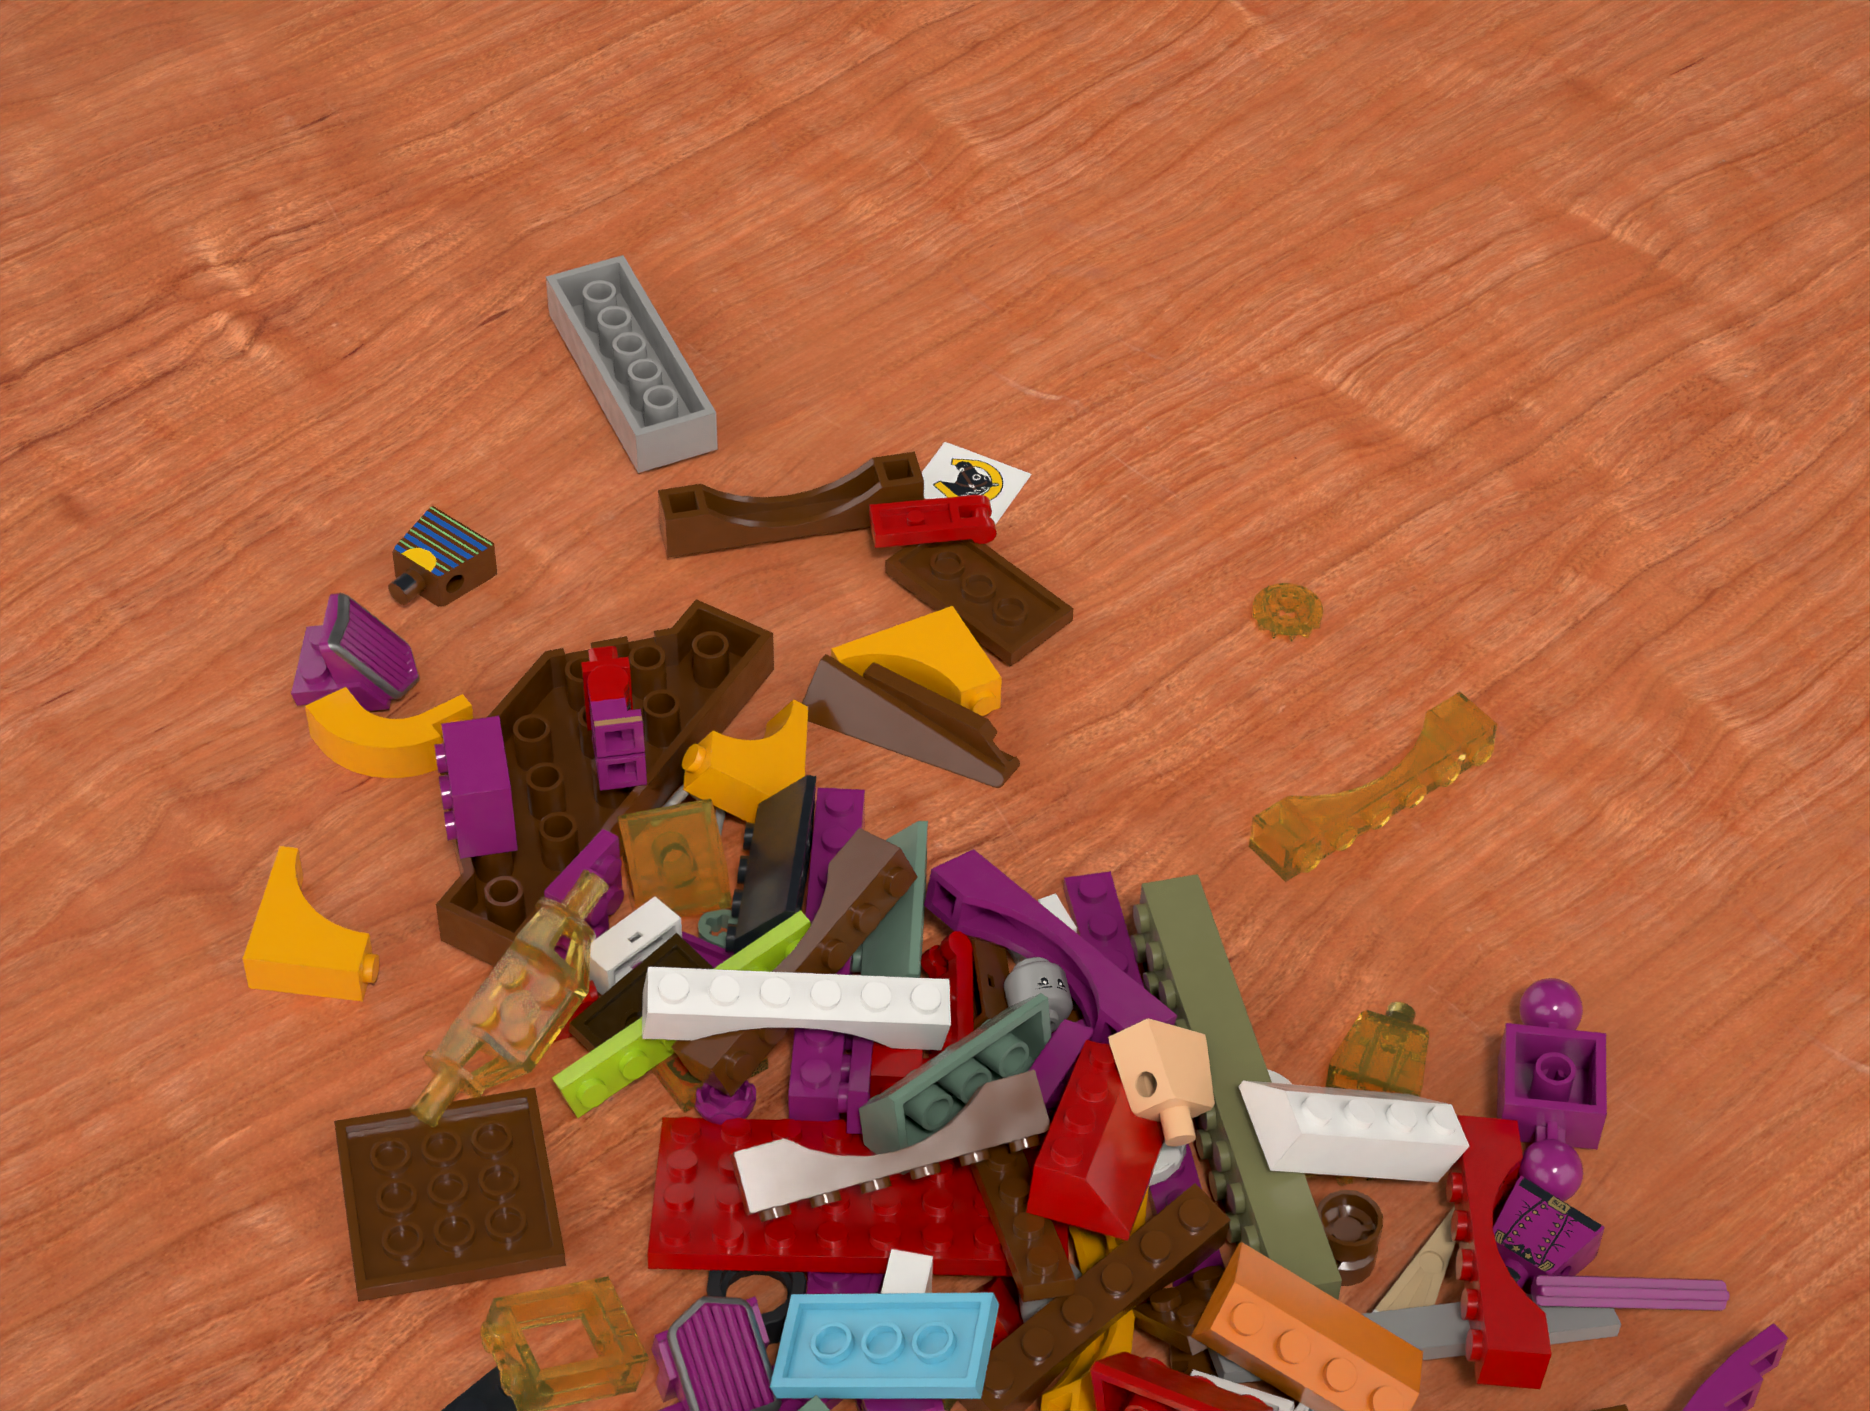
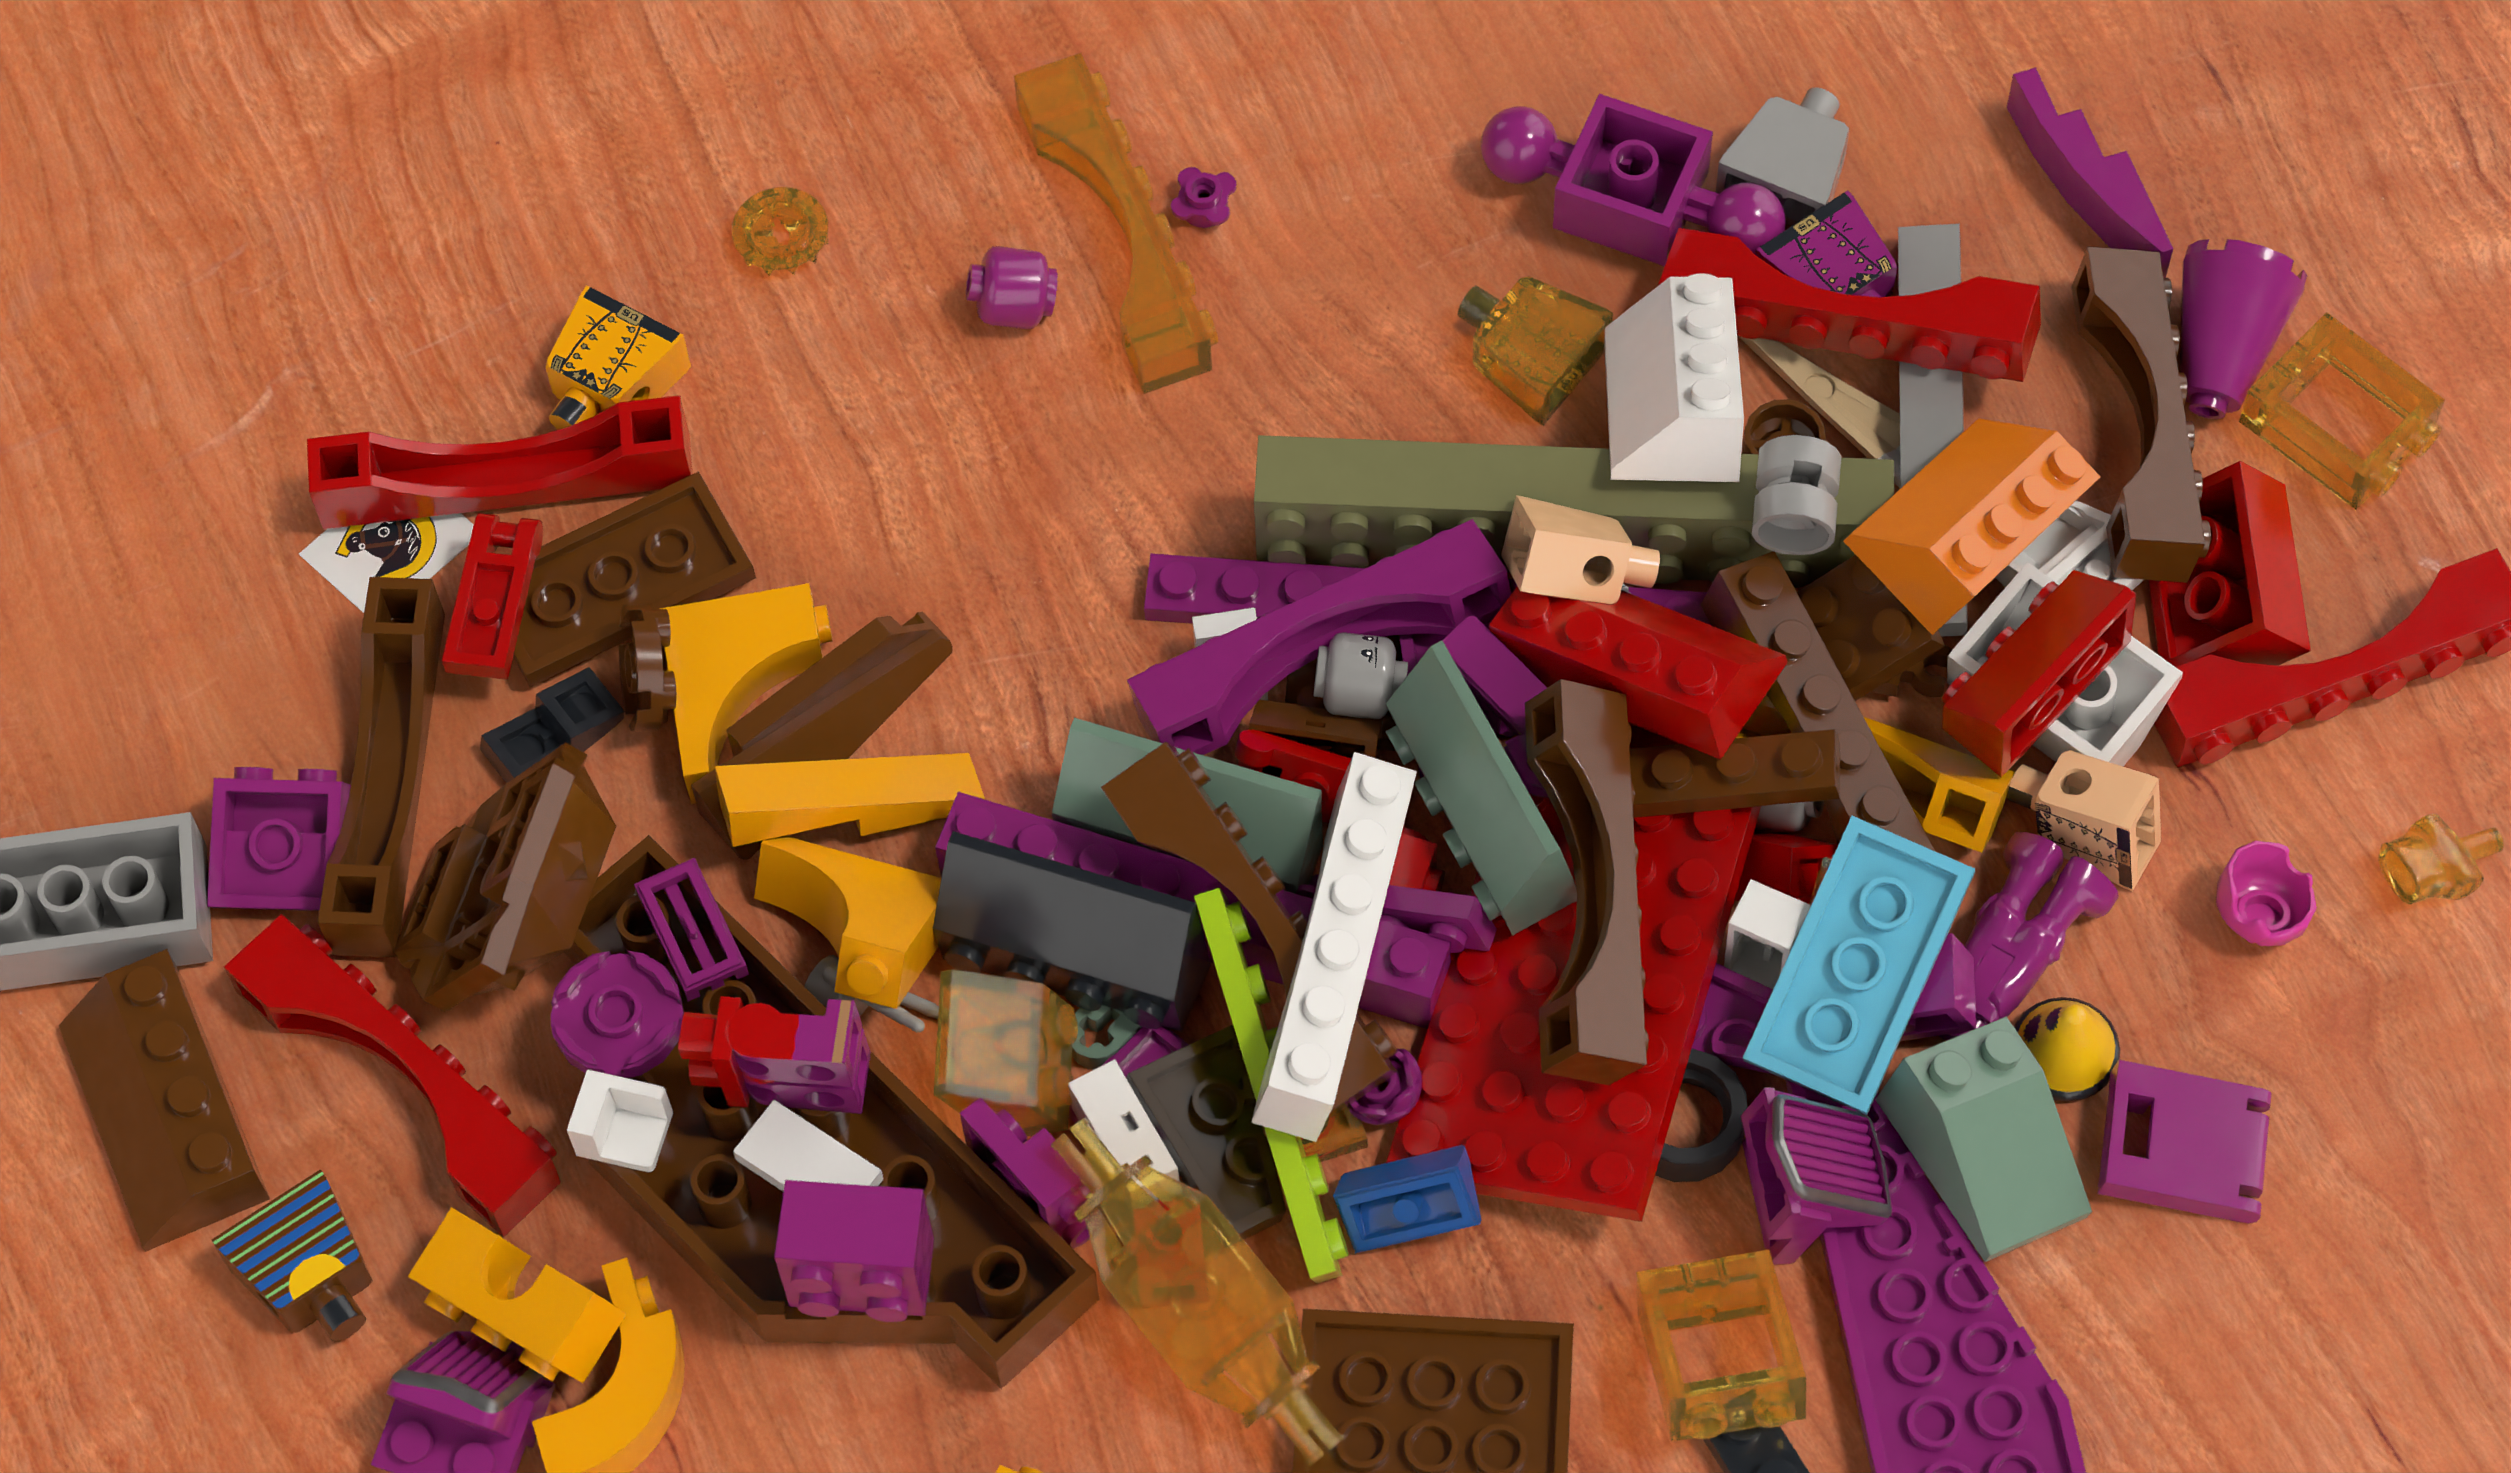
camera: 70 degrees left, 15 degrees up
magenta axle [1530,1275,1730,1311] -> none
none -> reddish brown slope [58,949,270,1252]
none -> magenta plate [207,767,351,911]
none -> red arch [224,914,561,1237]
none -> red arch [307,395,693,529]
none -> reddish brown piece [394,743,616,1012]
none -> light orange arch [408,1207,627,1383]
none -> black slope [480,667,625,783]
none -> light orange torso [545,285,691,430]
none -> magenta tile [550,951,684,1078]
none -> white panel [567,1069,673,1172]
none -> reddish brown plate [619,603,677,732]
none -> magenta tile [634,858,749,1001]
none -> light orange slope [715,753,985,847]
none -> white tile [733,1100,883,1192]
none -> magenta head [966,246,1058,329]
none -> magenta plate [1171,167,1237,228]
none -> blue slope [1333,1145,1482,1253]
none -> light grey torso [1716,88,1850,226]
none -> light grey wheel [1752,435,1841,555]

